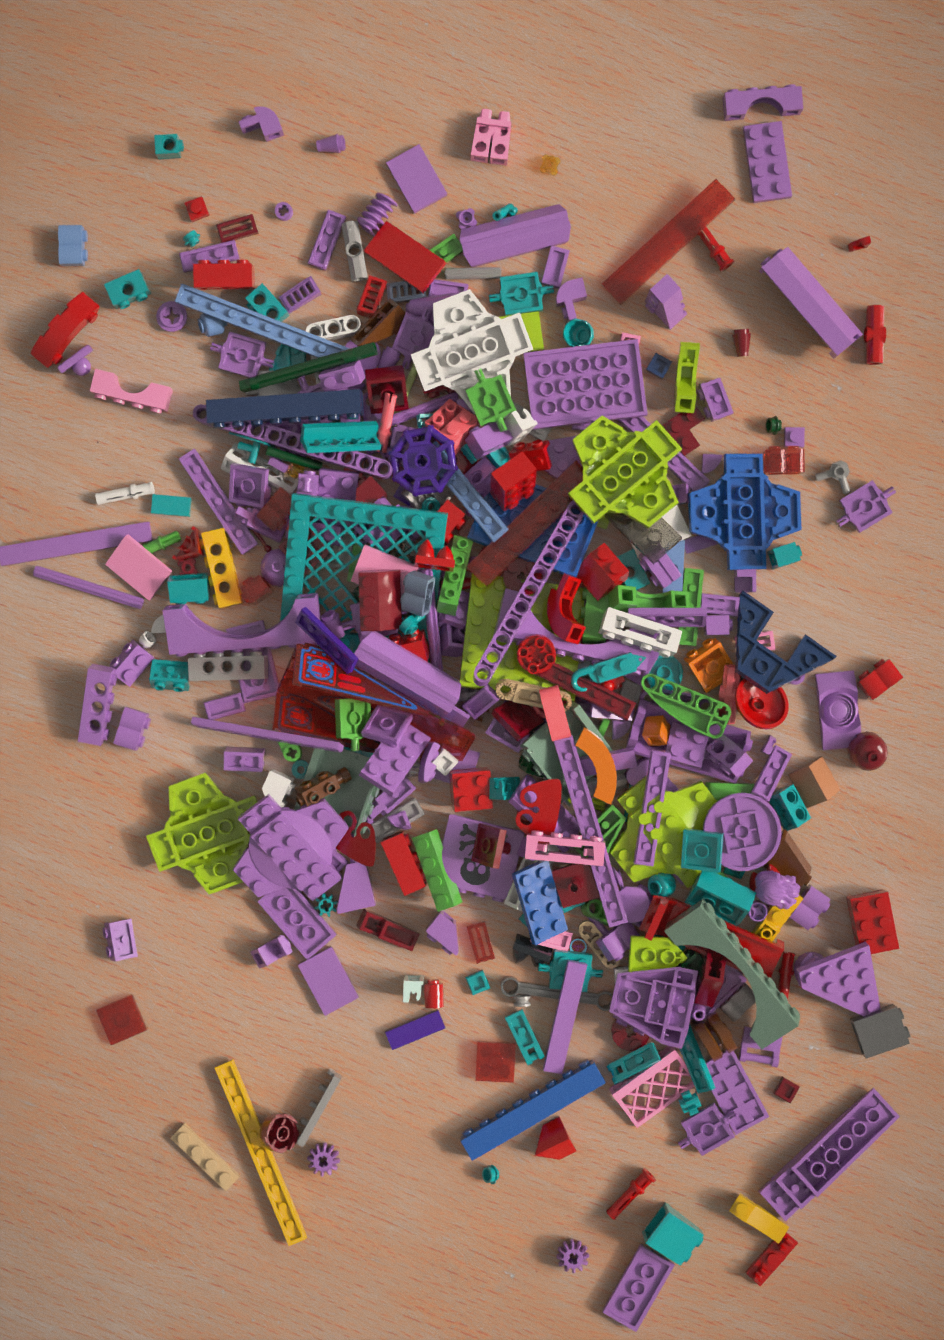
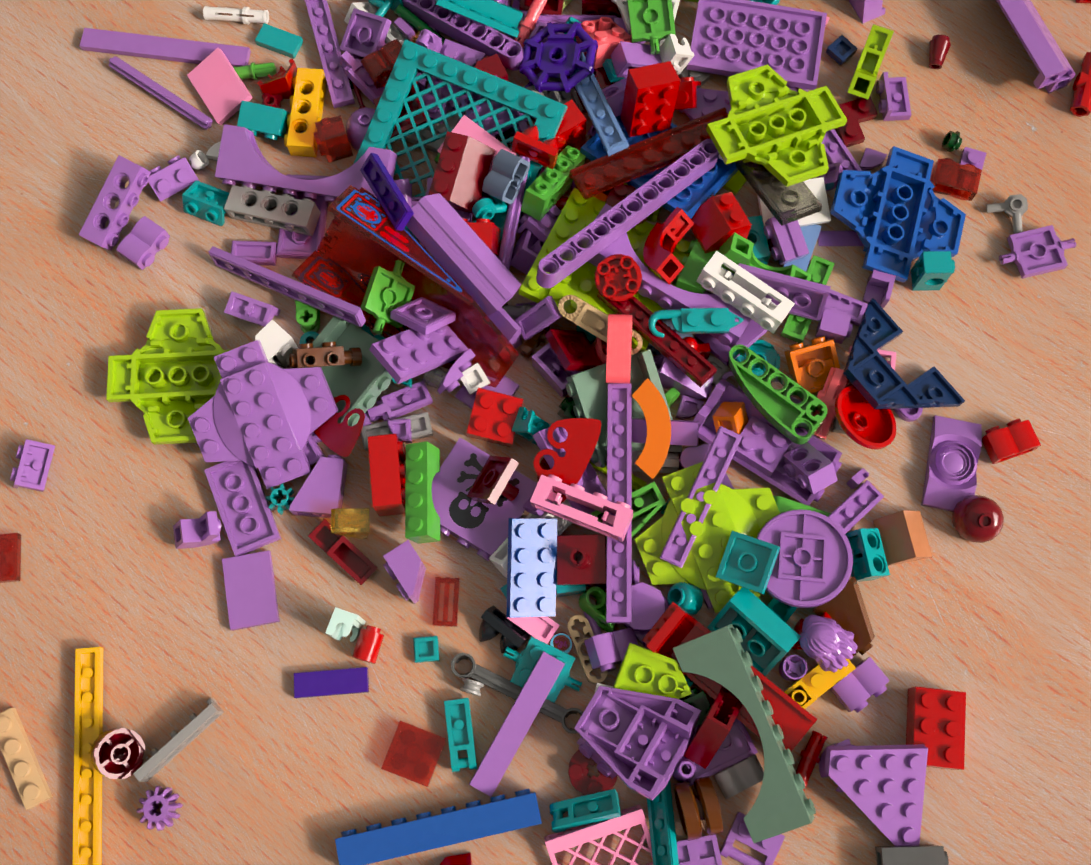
camera: 15 degrees right, 15 degrees down
none -> clear yellow slope [331,508,370,539]

